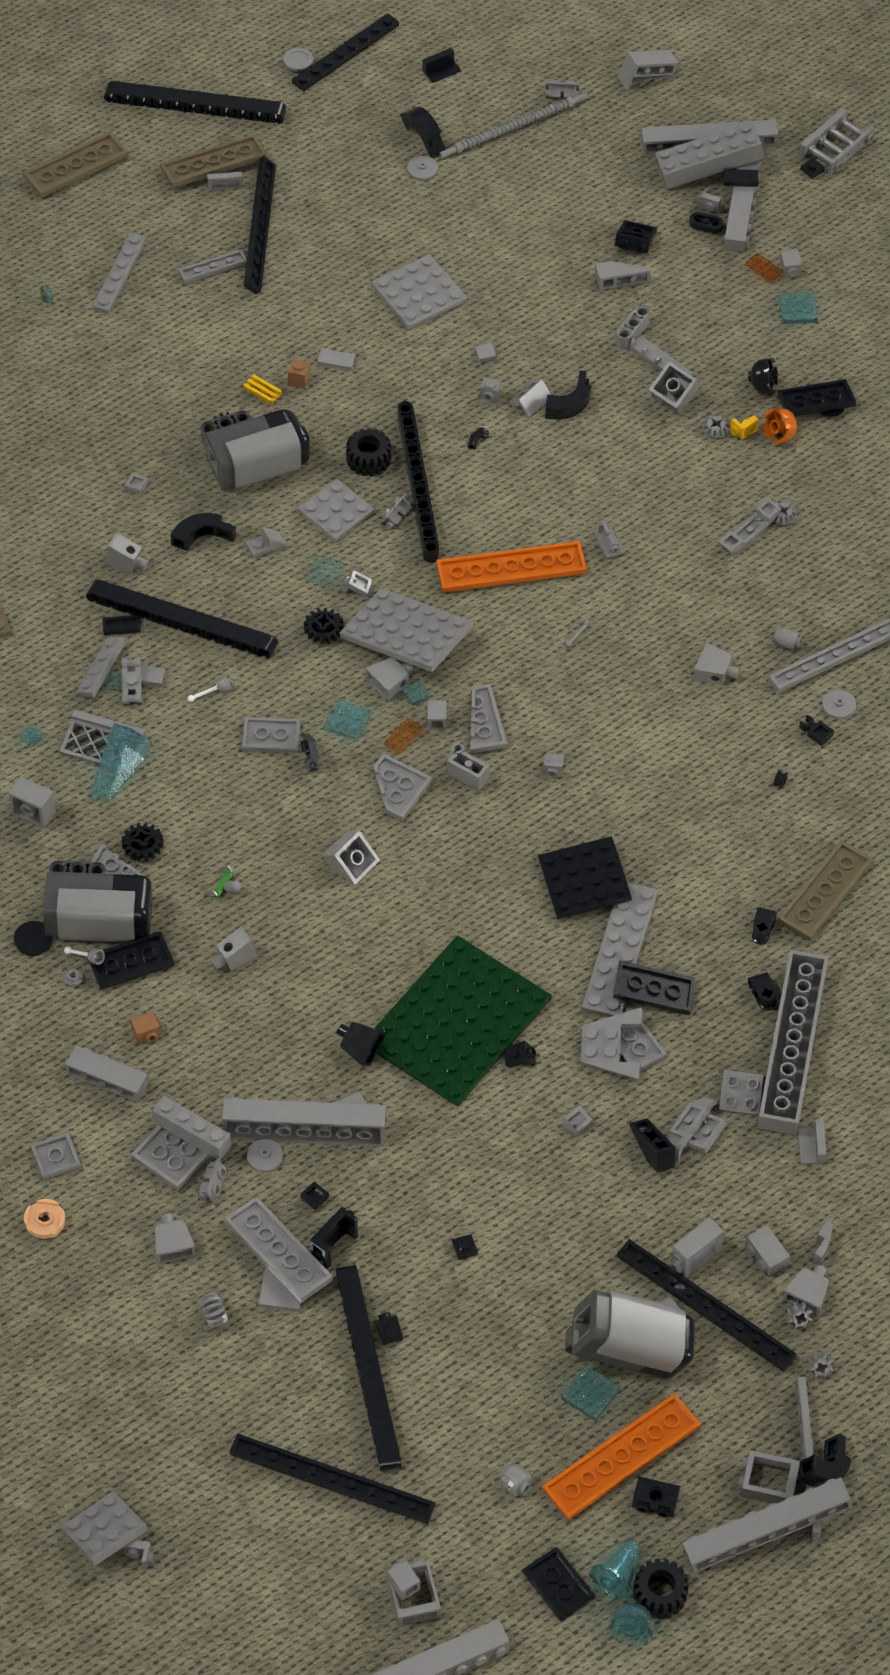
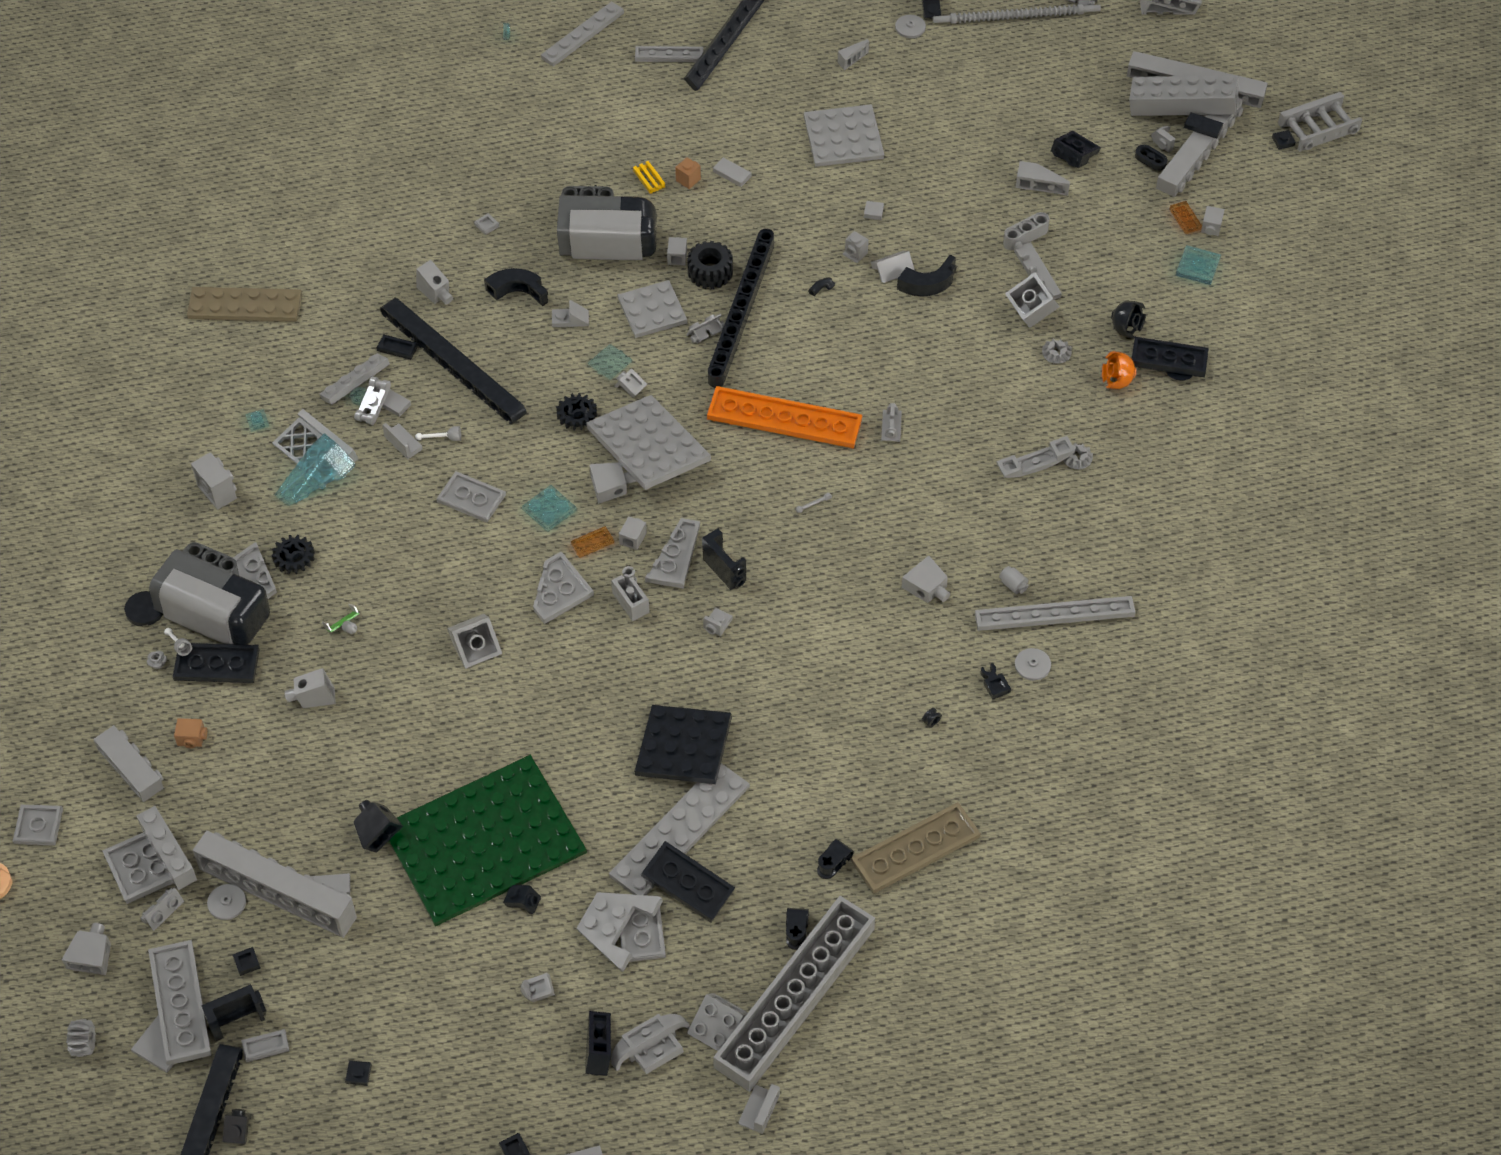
camera: 25 degrees right, 0 degrees up
black hinge [300,733,319,772] -> none
clear light blue plate [403,681,429,706] -> none
yellow bracket [730,415,759,440] -> none
none -> light grey tile [241,1029,290,1062]
none -> light grey panel [382,423,423,459]
none -> light grey brick [667,237,687,266]
none -> black panel [702,528,746,590]
none -> light grey slope [838,39,869,70]

